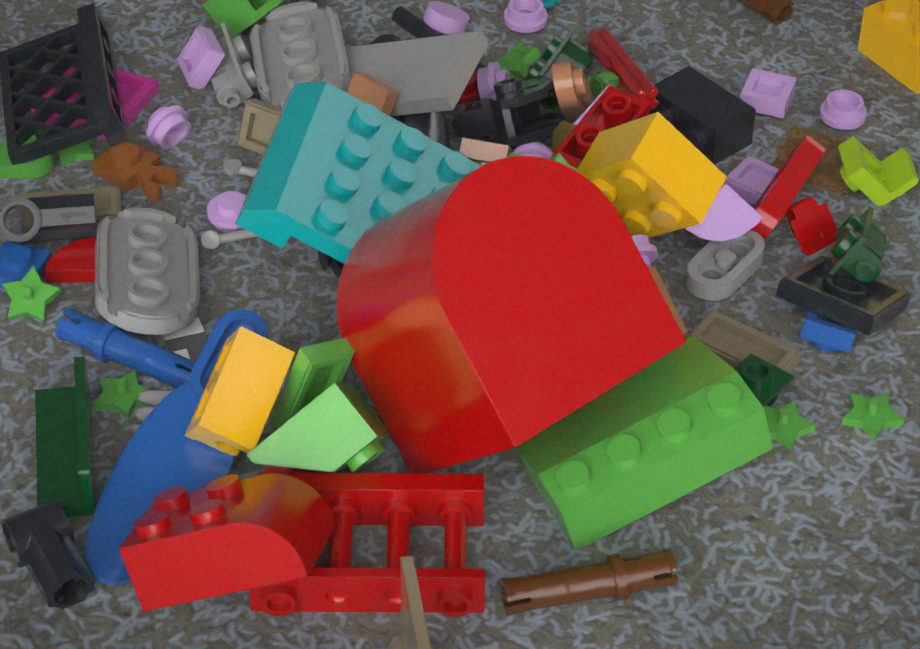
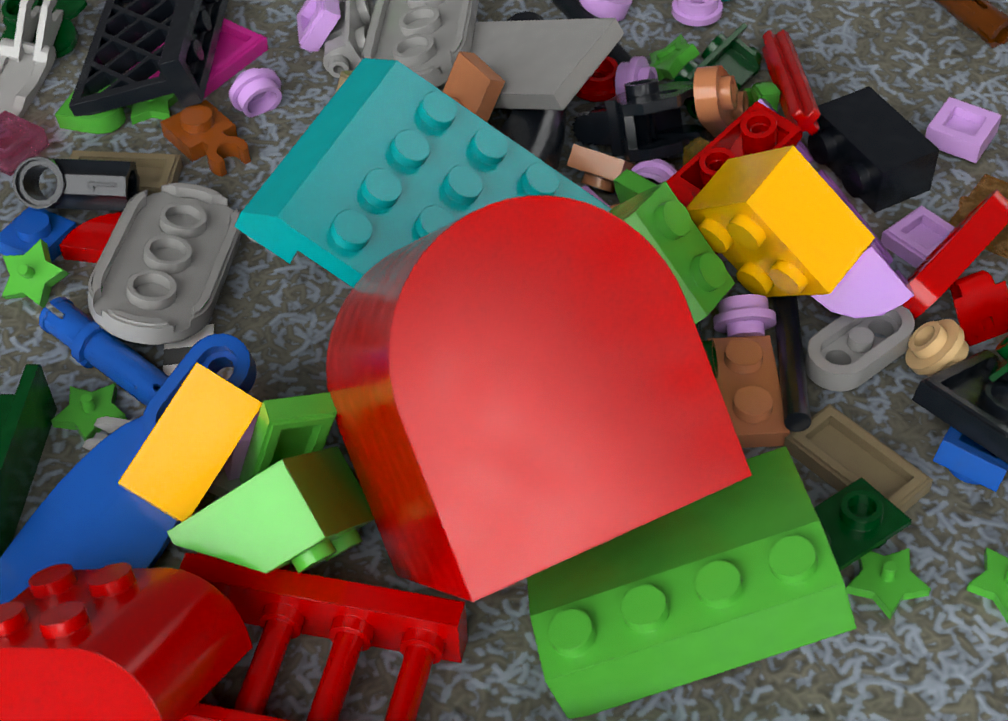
camera: 15 degrees right, 5 degrees up
none -> black bar [773,296,811,432]
none -> tan plate [905,319,969,377]

